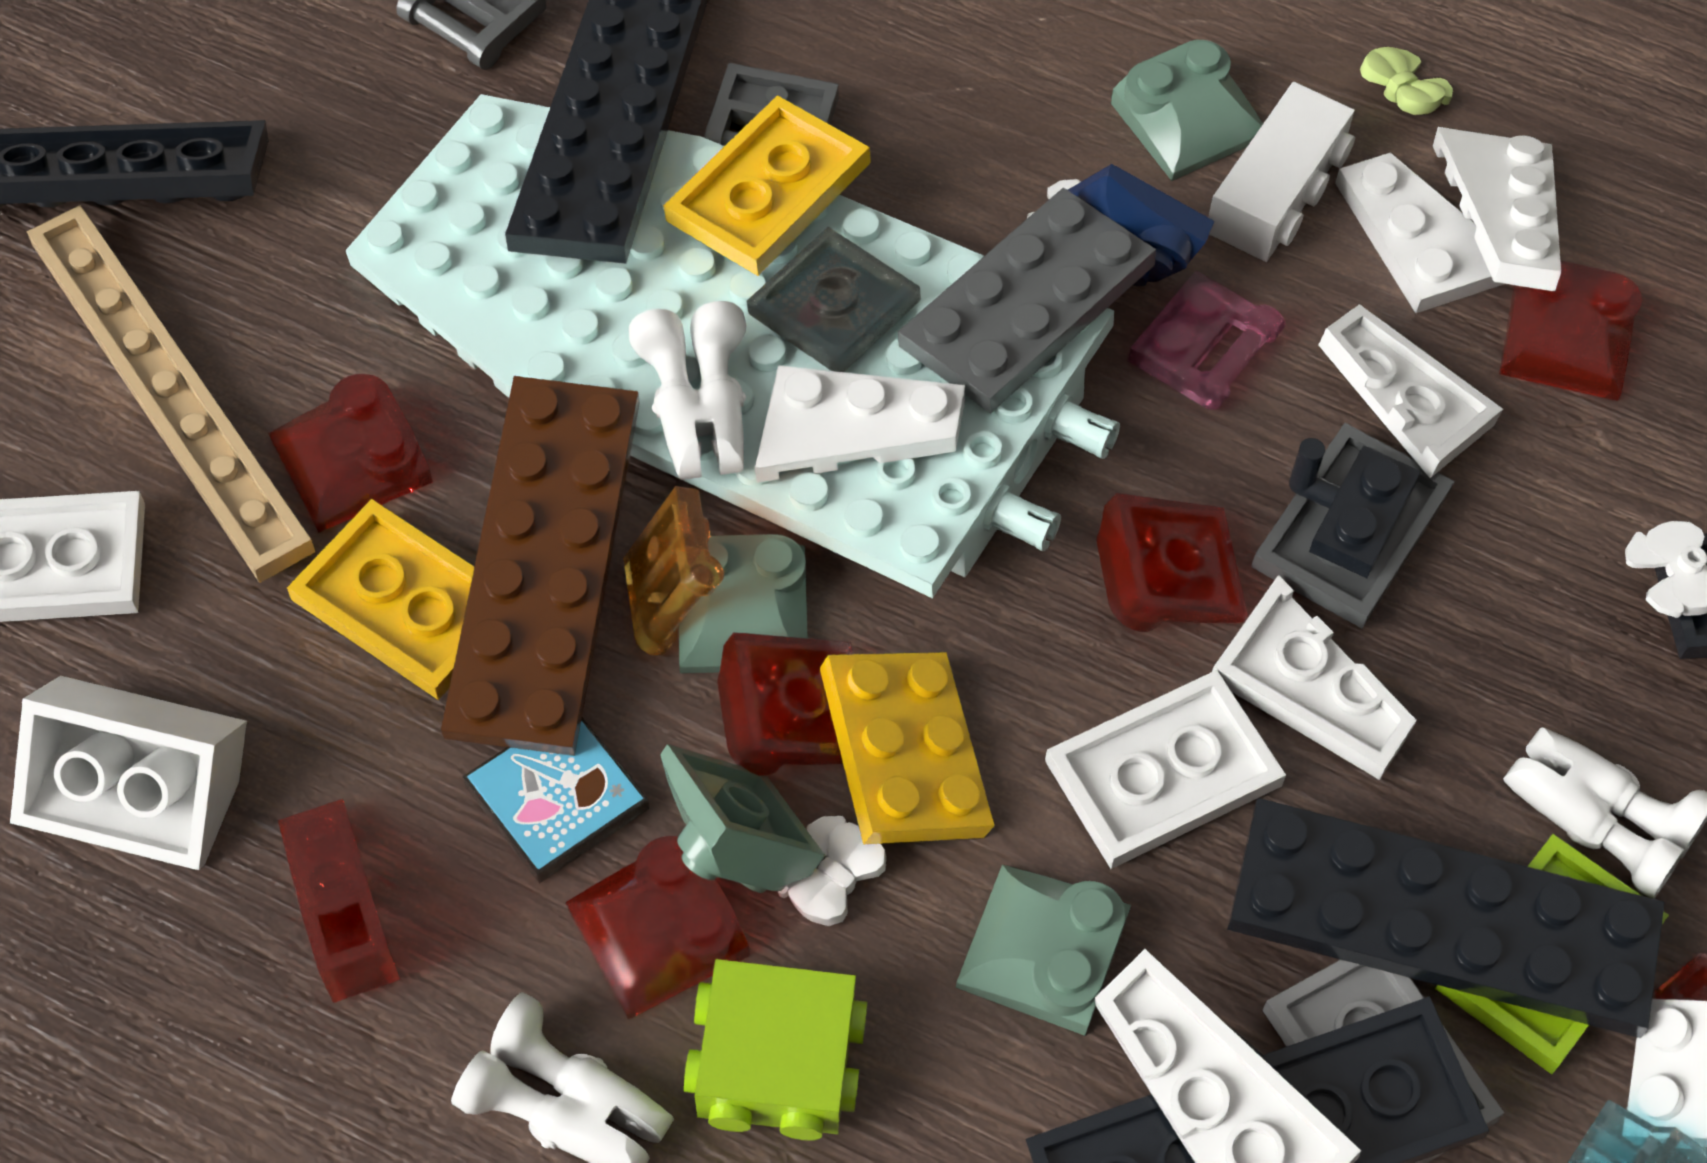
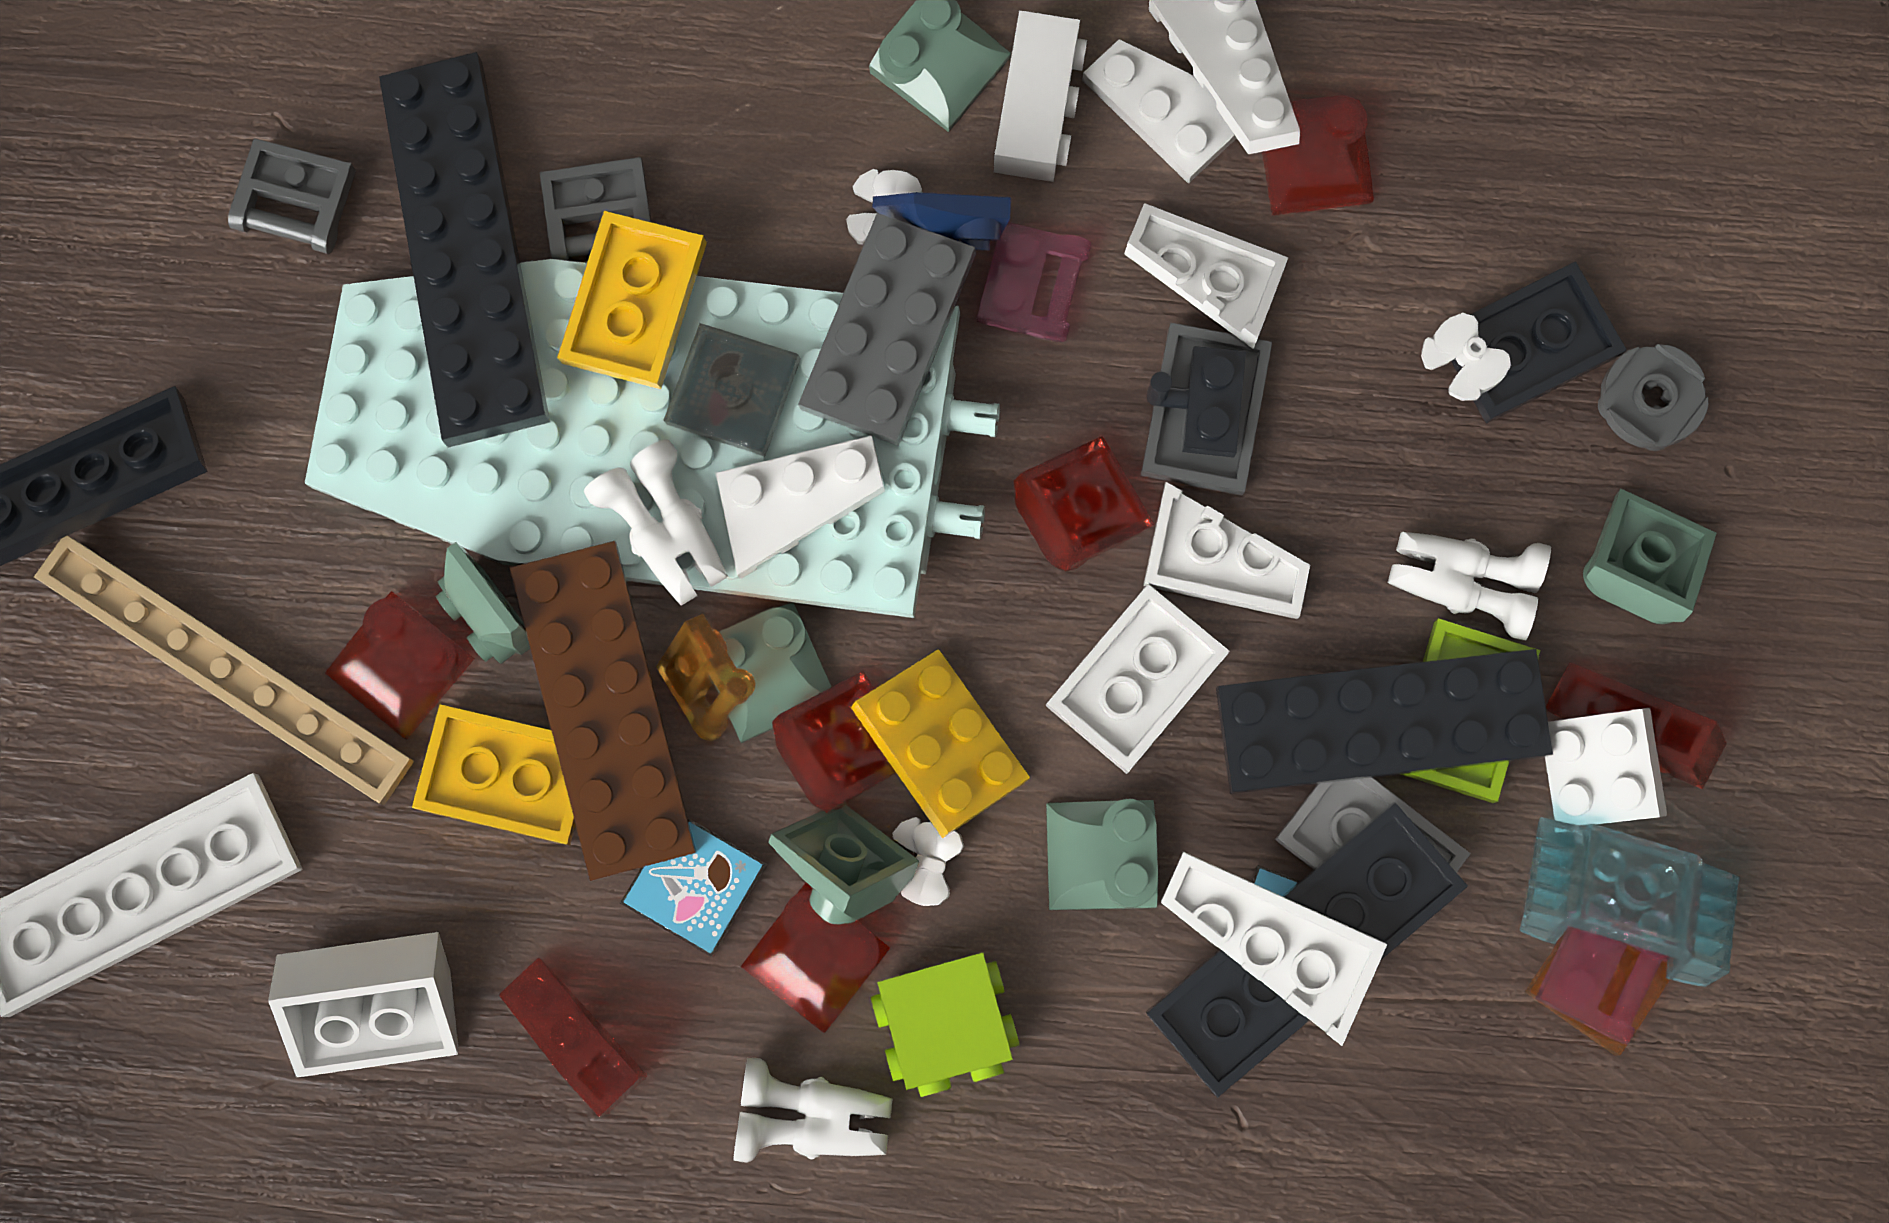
camera: 20 degrees left, 20 degrees up
none -> sand green slope [435,542,530,664]

